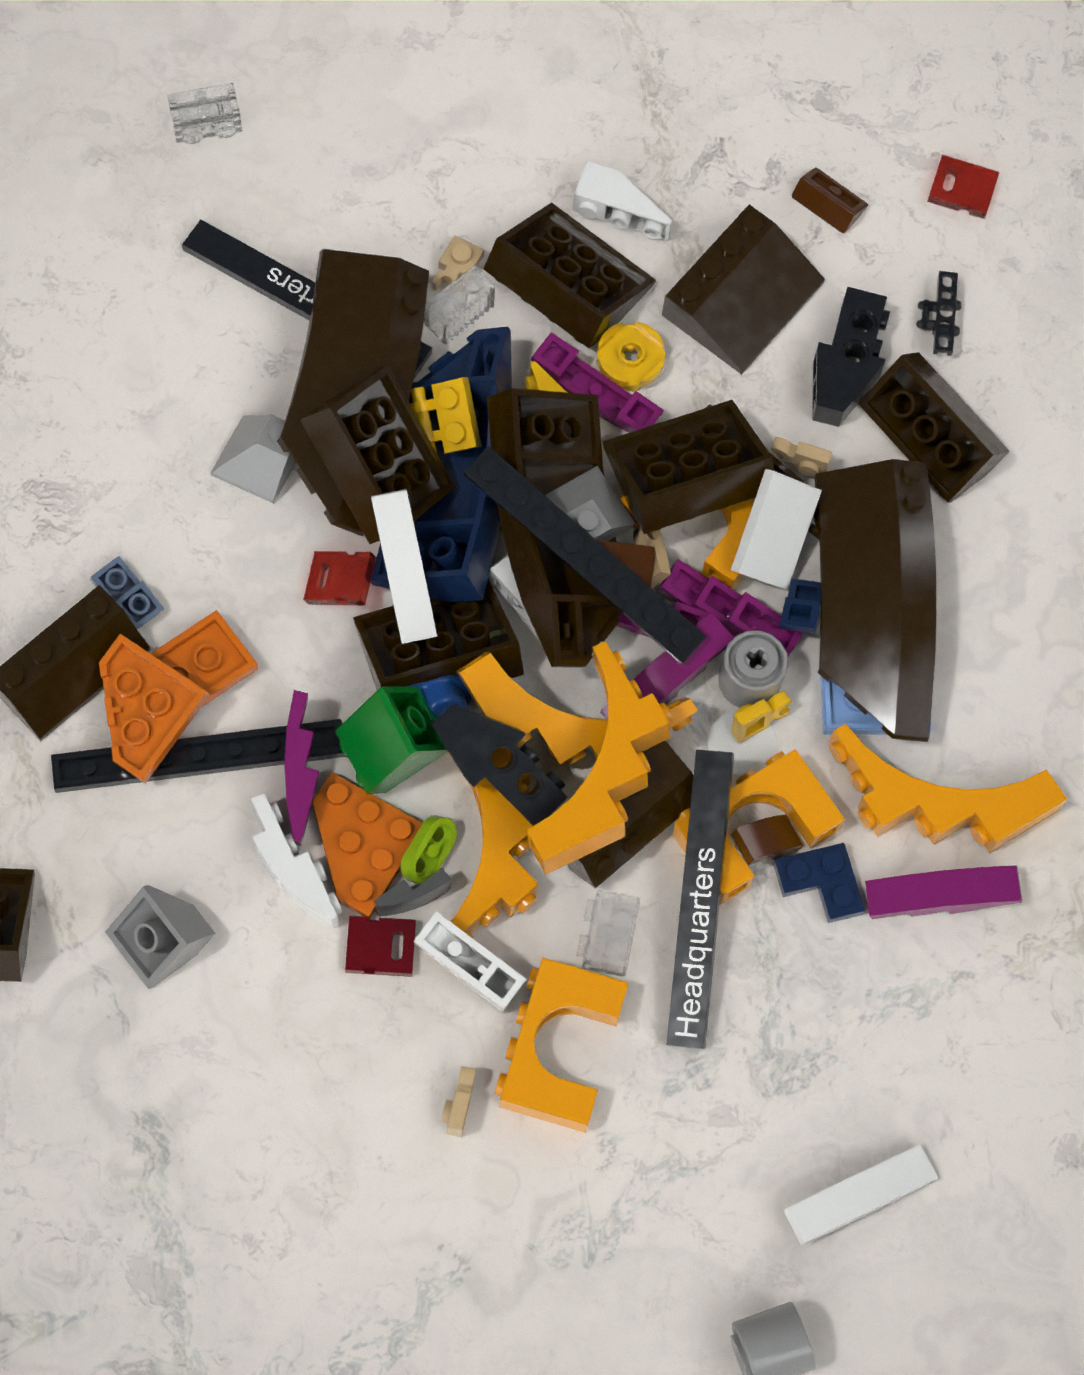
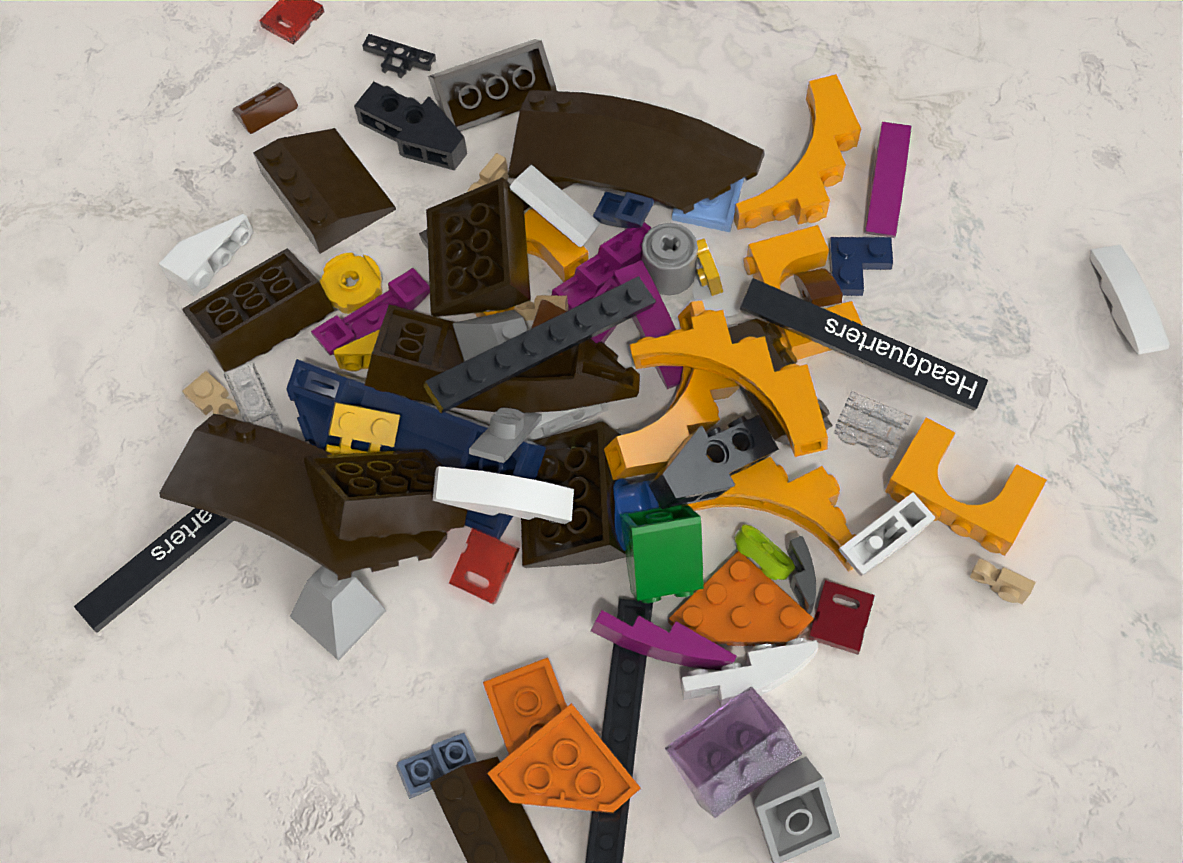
camera: 65 degrees left, 5 degrees down
none -> light grey piece [469,408,542,463]
none -> clear purple slope [665,686,802,818]

